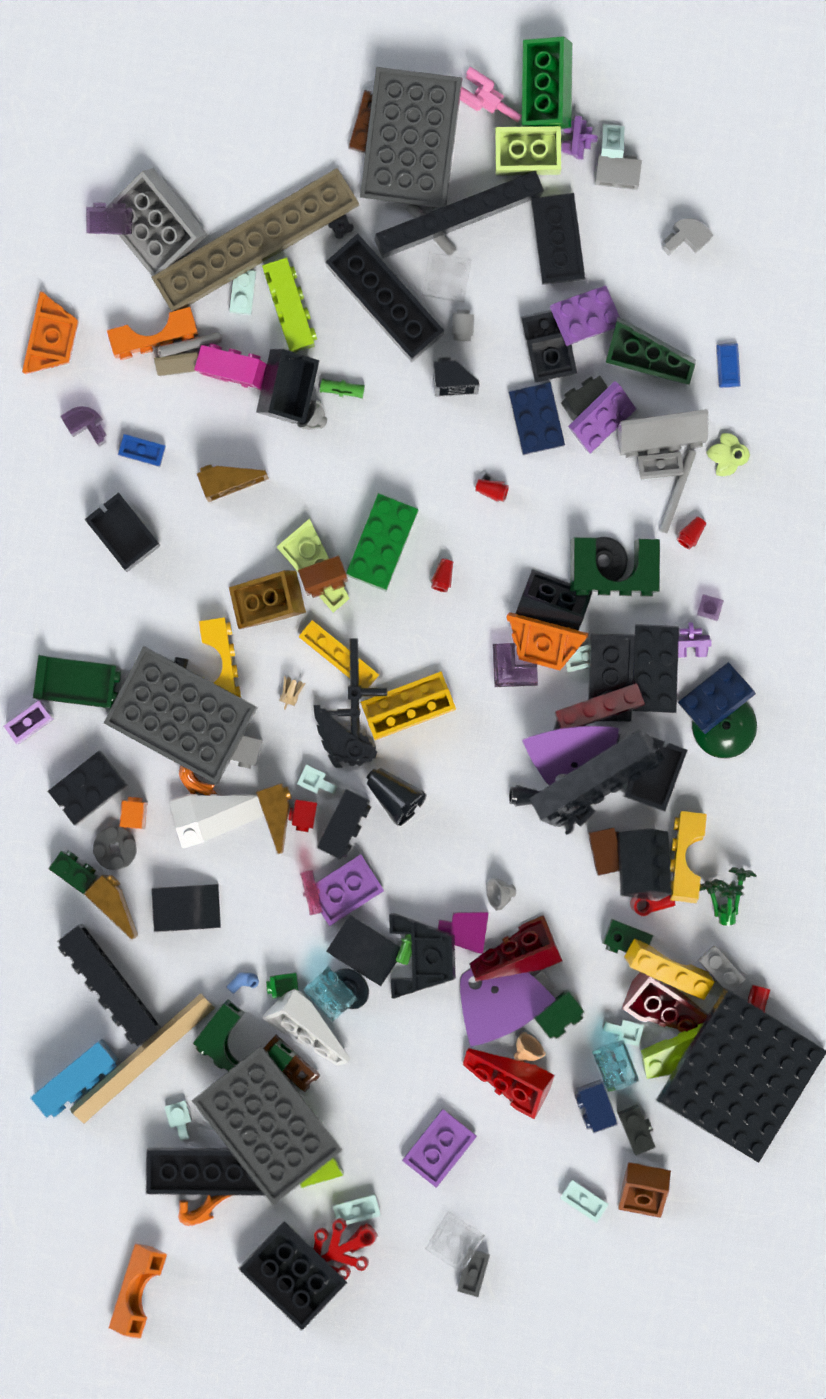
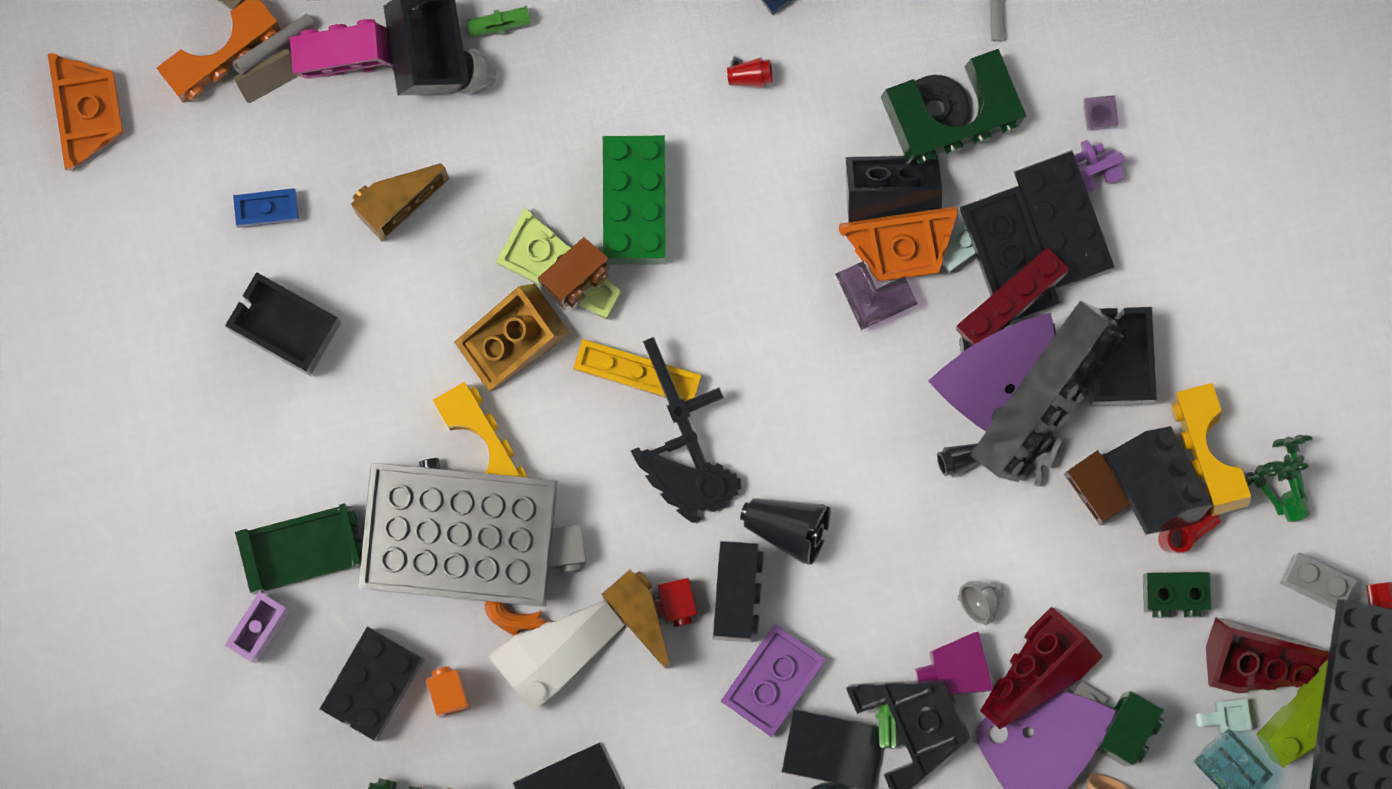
camera: 20 degrees left, 5 degrees down
clear purple brick [60,406,107,447] -> none
dark grey plate [93,827,137,870] -> none
tan piece [279,676,306,710] -> none
light aqua plate [297,765,337,794] -> none
clear pink pin [300,870,323,916] -> none
yellow brick [360,671,456,741] -> none
red cone [430,559,454,592] -> none
yellow arch [624,938,715,1000] -> none
red cone [677,517,707,549] -> none
dark blue plate [678,662,756,734] -> none
dark green dish [692,702,757,758] -> none

